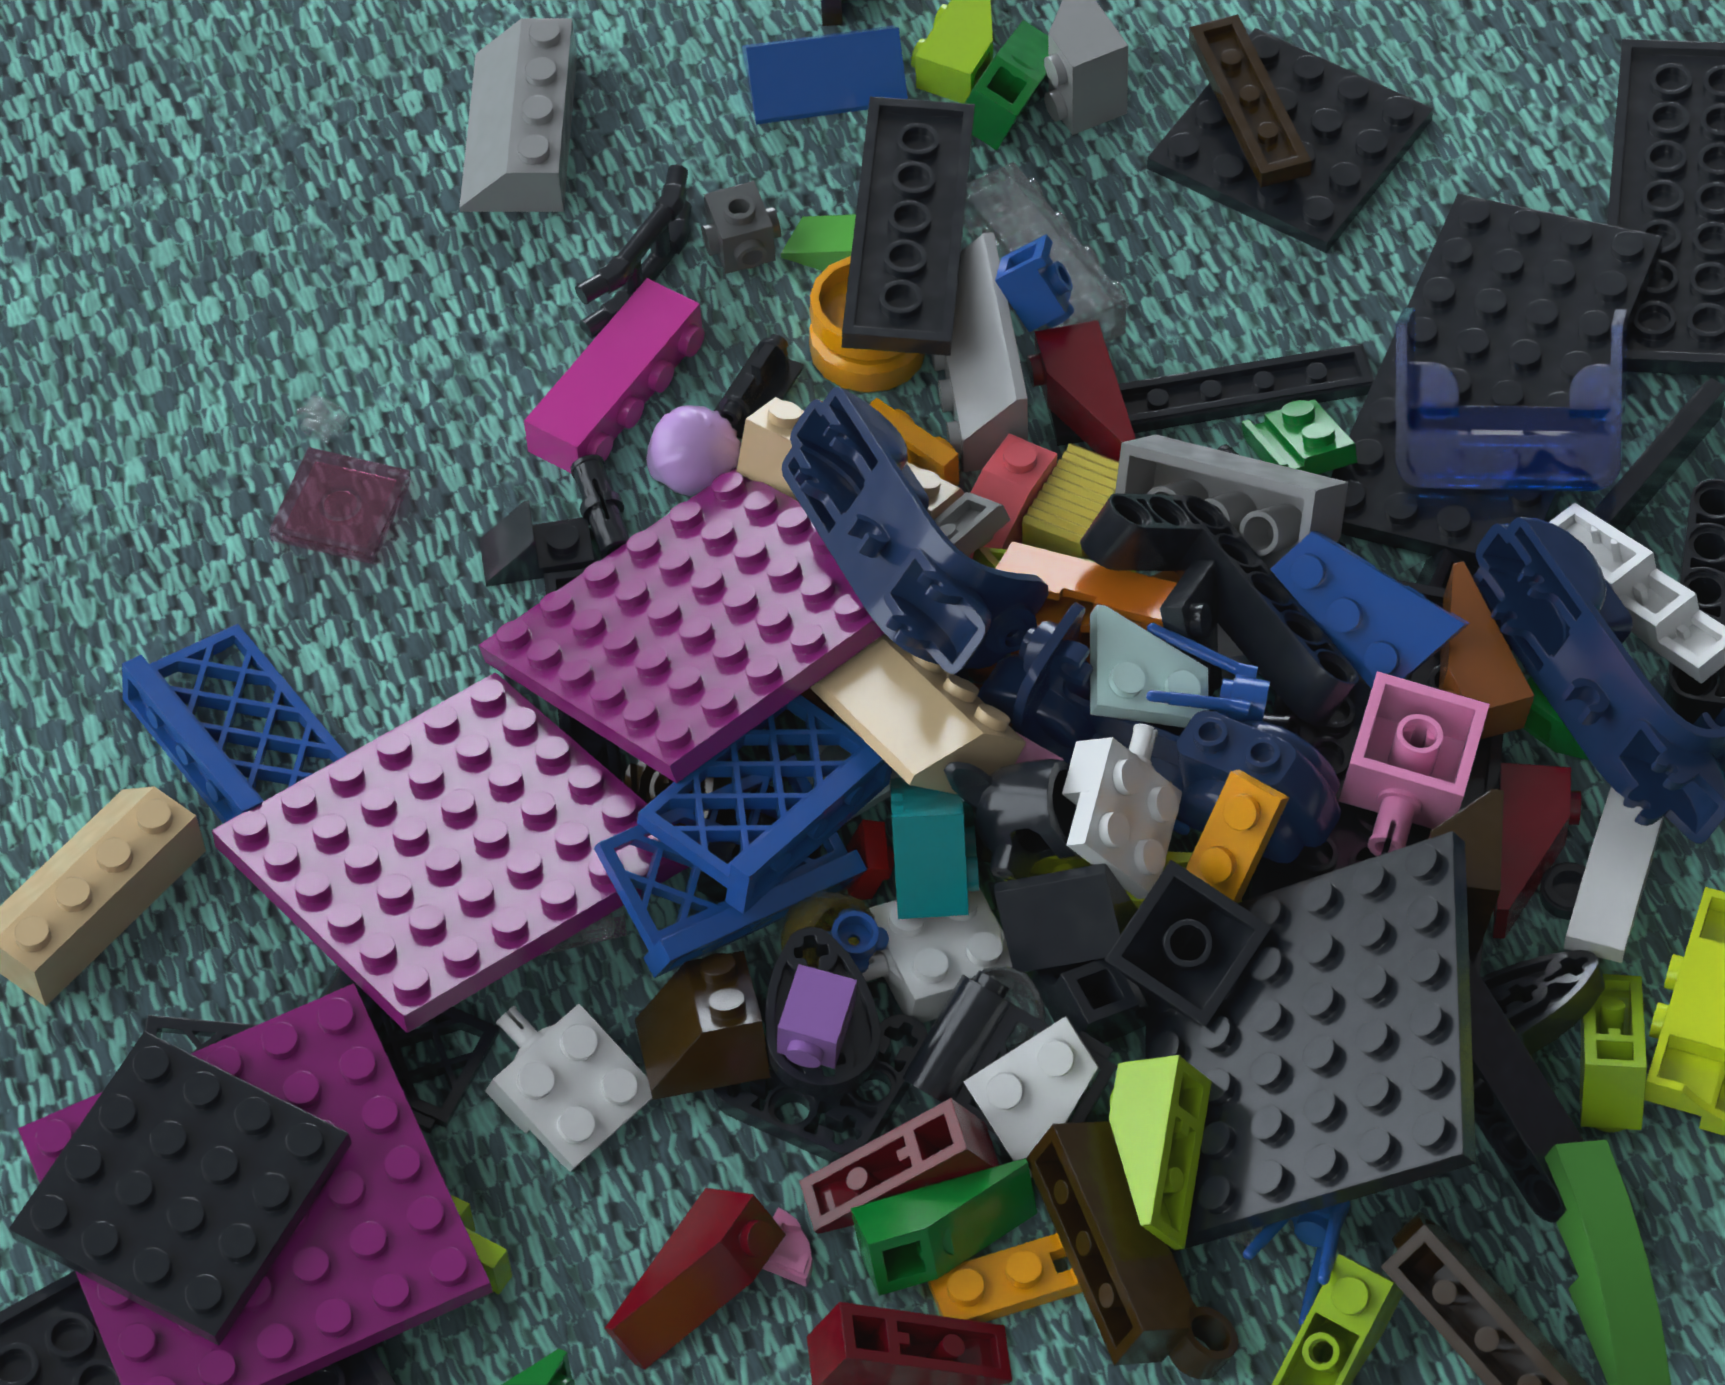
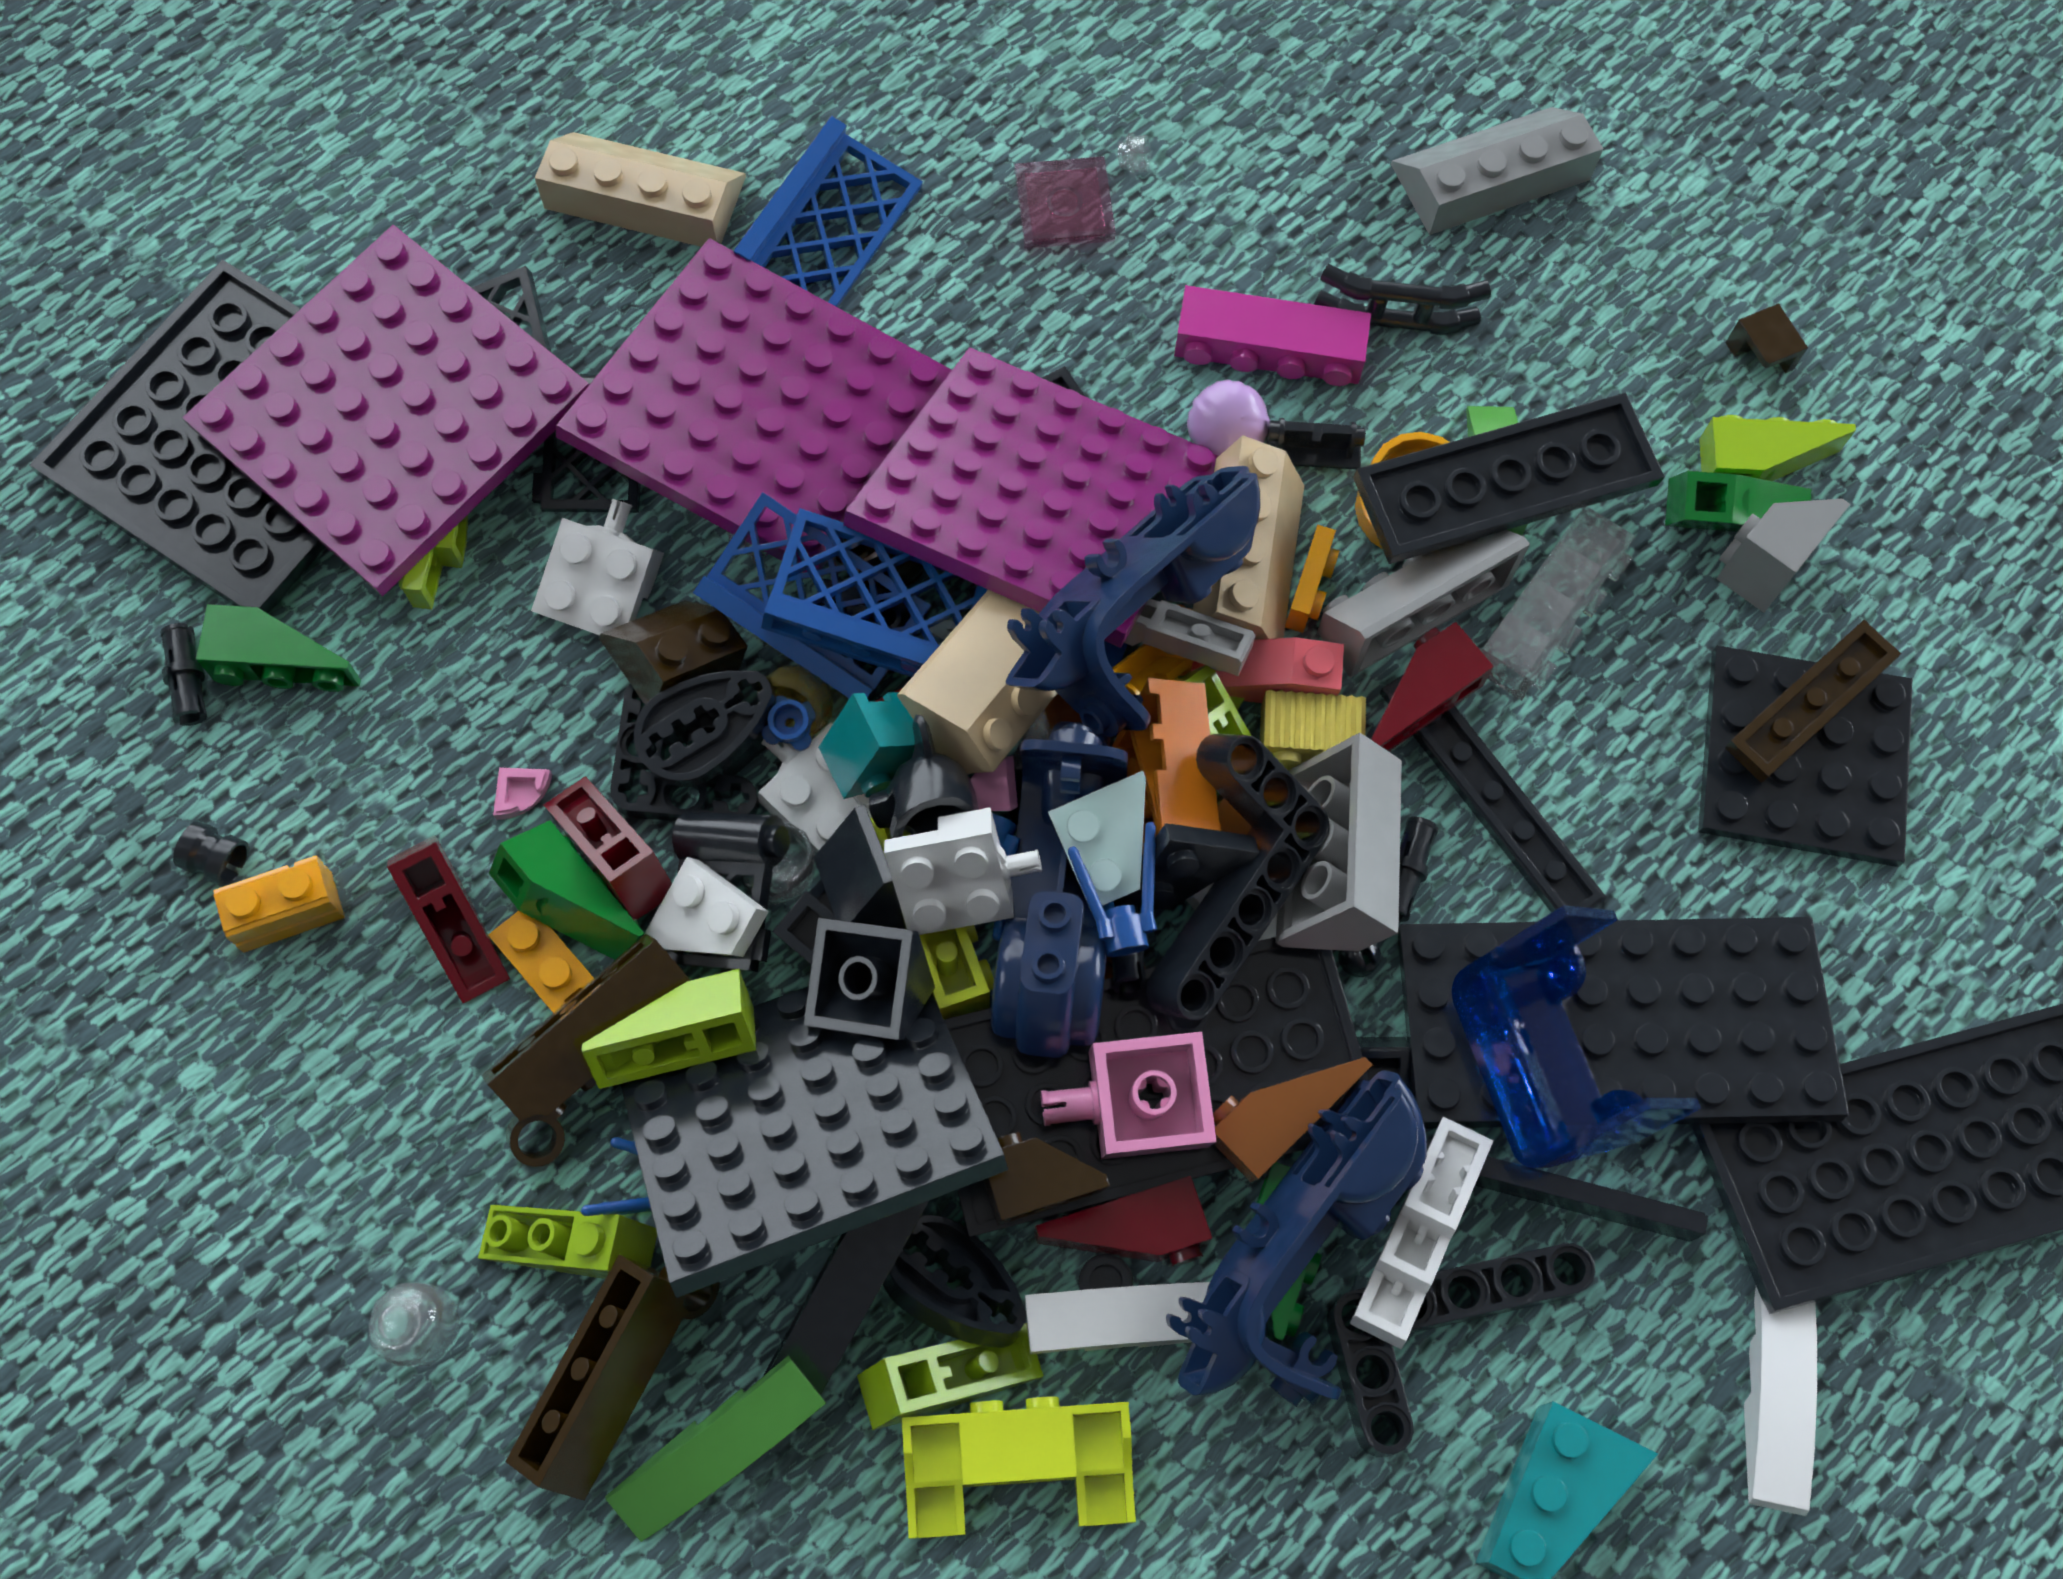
camera: 60 degrees right, 15 degrees up
black plate [9,1031,352,1346] -> none
black slope [479,500,594,587] -> none
black pin [571,454,629,559] -> none
dark red slope [604,1188,786,1369] -> none
dark grey brick [701,181,781,274] -> none
blue slope [742,26,908,125] -> none
medium lavender brick [777,964,857,1069] -> none
blue brick [995,234,1075,332] -> none
light orange plate [1185,769,1289,903] -> none
green plate [1241,399,1357,474] -> none
blue wing [1270,531,1470,689] -> none

